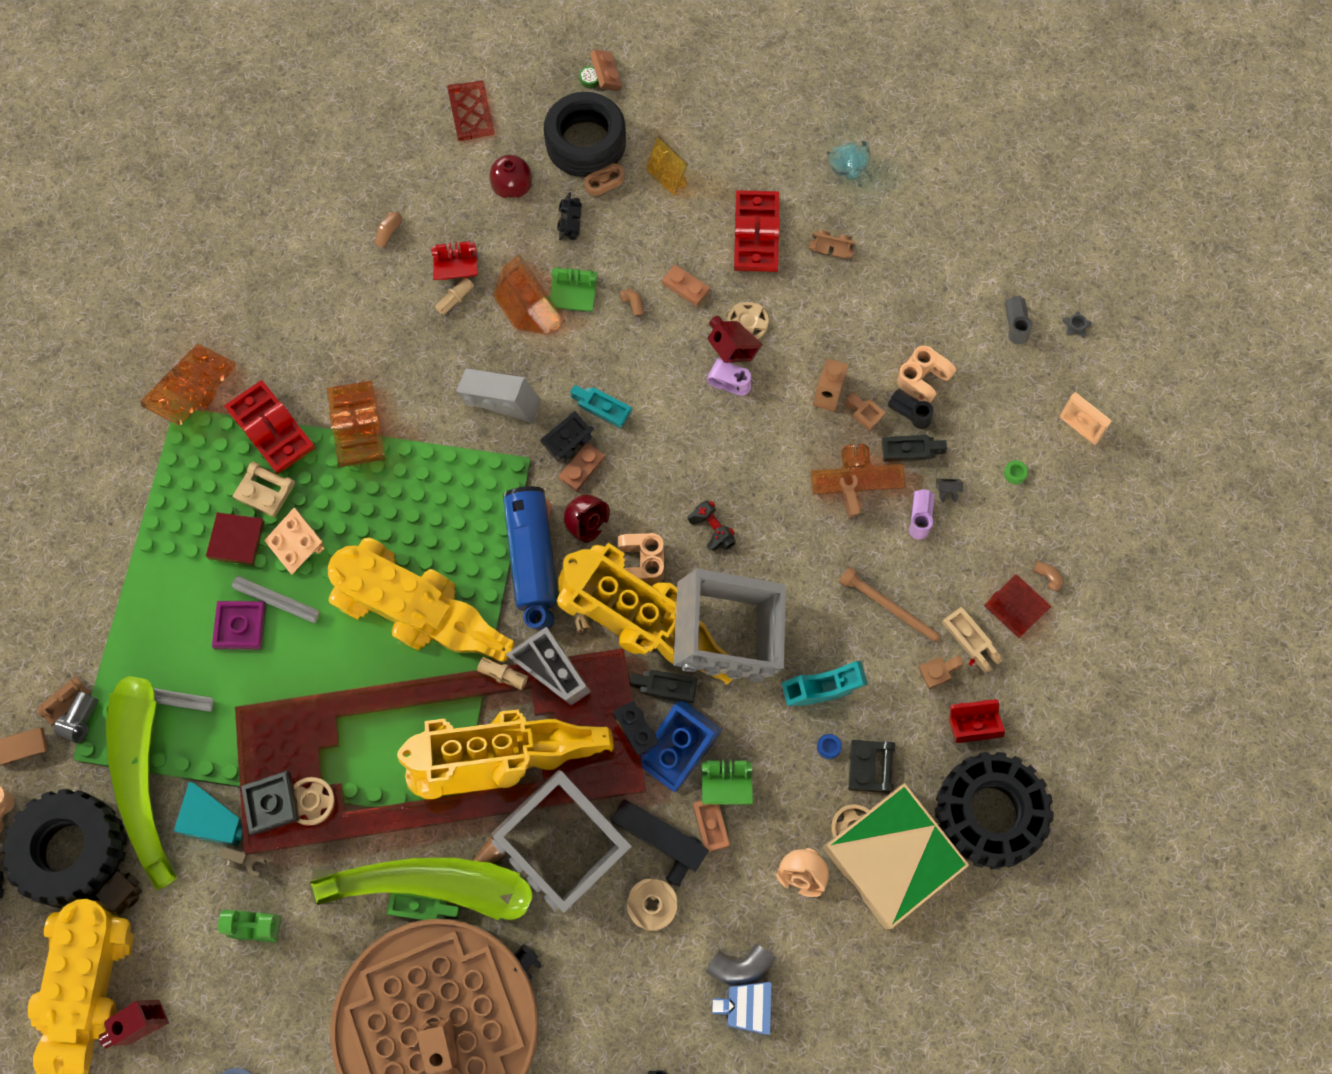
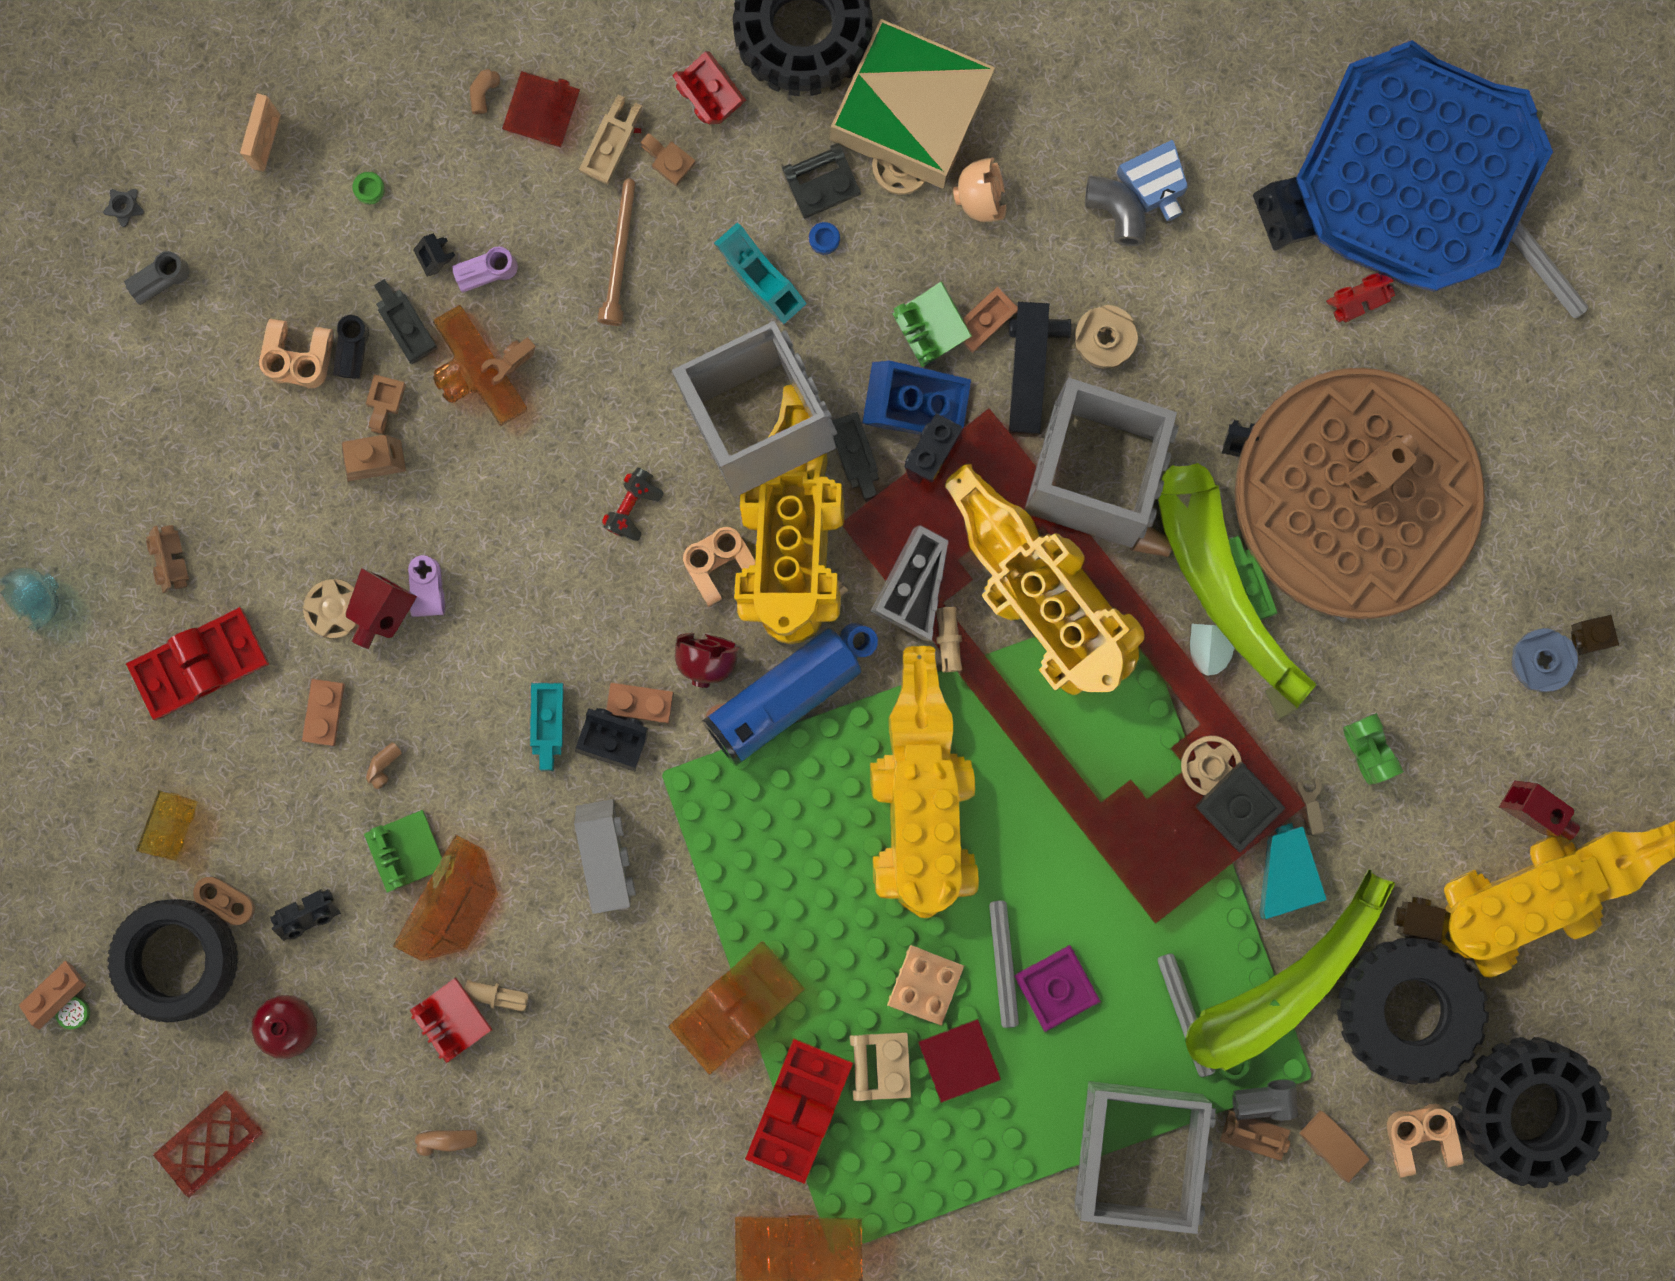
camera: 120 degrees left, 15 degrees up
none -> light grey window [1074,1081,1216,1234]
none -> light aqua brick [1190,624,1234,676]

